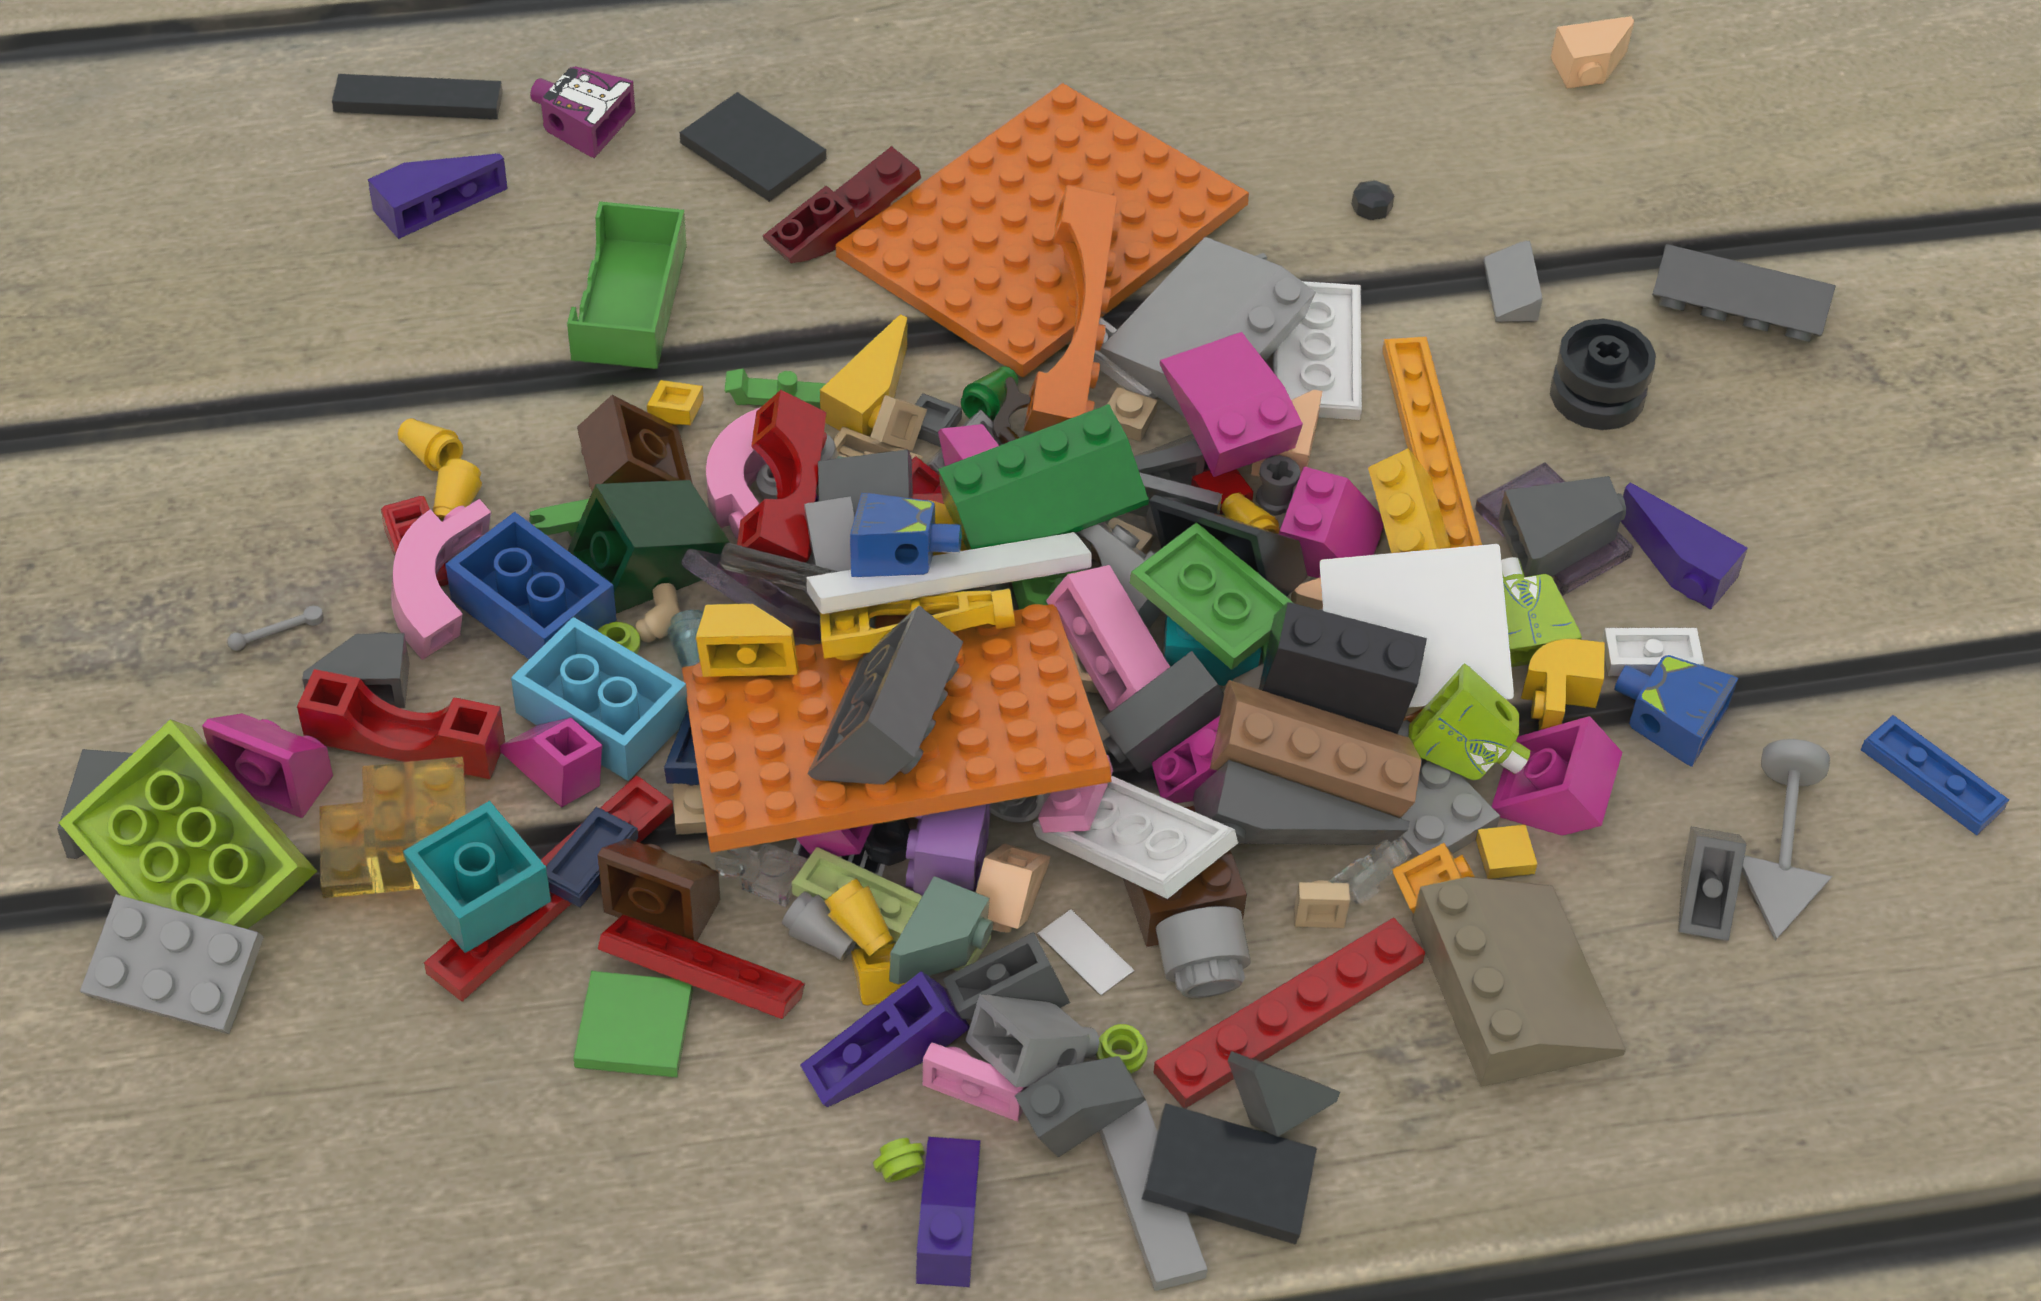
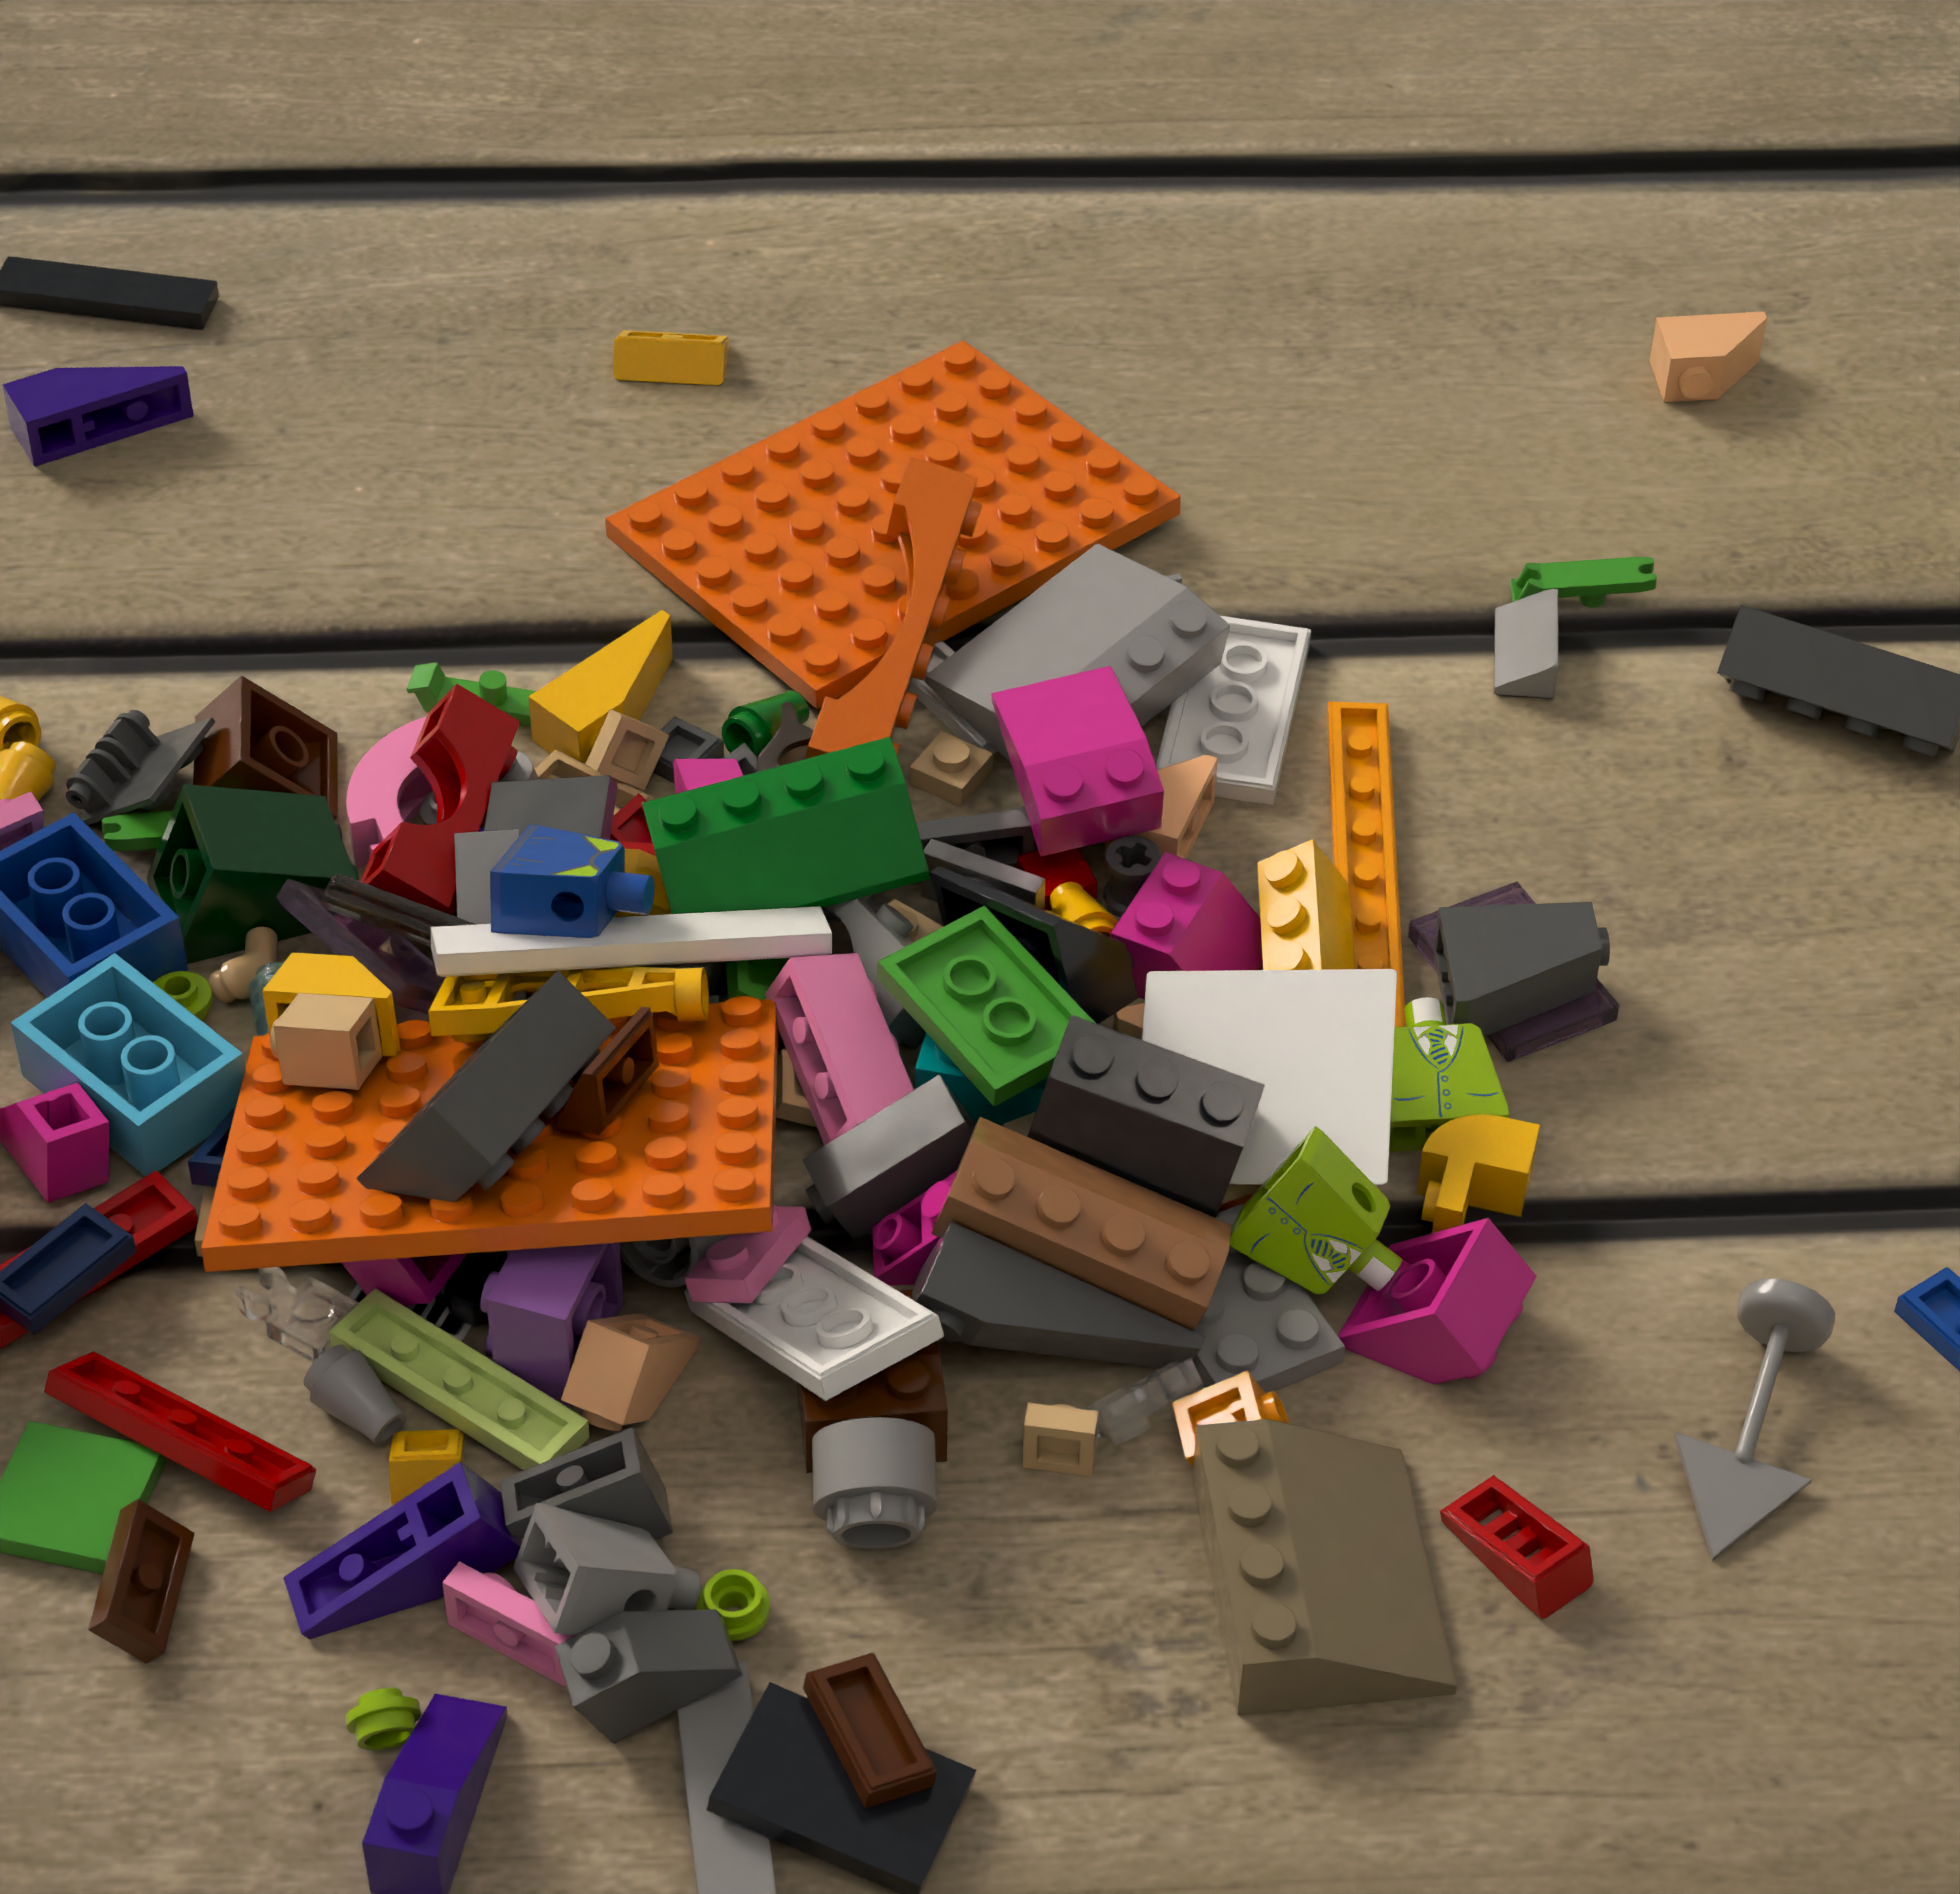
camera: 10 degrees right, 5 degrees down
magenta torso [530,66,636,158] -> none
bright green piece [567,201,687,369] -> none
reddish brown slope [597,839,720,942] -> none
yellow plate [647,380,704,426] -> none
black tile [679,92,826,202] -> none
dark red slope [763,146,922,264] -> none
yellow cone [824,878,894,957] -> none
sand green slope [889,876,994,985] -> none
white sticker [1037,909,1135,995] -> none
red plate [1153,917,1426,1109] -> none
dark grey slope [1228,1051,1340,1137] -> none
black tile [1351,180,1394,220] -> none
yellow tile [1476,824,1538,879] -> none
black wheel [1550,318,1656,430] -> none
white plate [1601,628,1704,676] -> none
blue torso [1614,655,1739,767] -> none
dark purple slope [1621,482,1748,609] -> none
dark grey slope [1678,826,1747,941] -> none
none -> dark grey hinge [66,710,216,825]
none -> reddish brown plate [88,1499,195,1664]
none -> tan brick [270,993,383,1090]
none -> reddish brown slope [556,1007,659,1135]
none -> yellow slope [613,330,730,385]
none -> reddish brown tile [803,1652,937,1809]
none -> red slope [1440,1475,1594,1619]
none -> bright green piece [1510,557,1657,608]

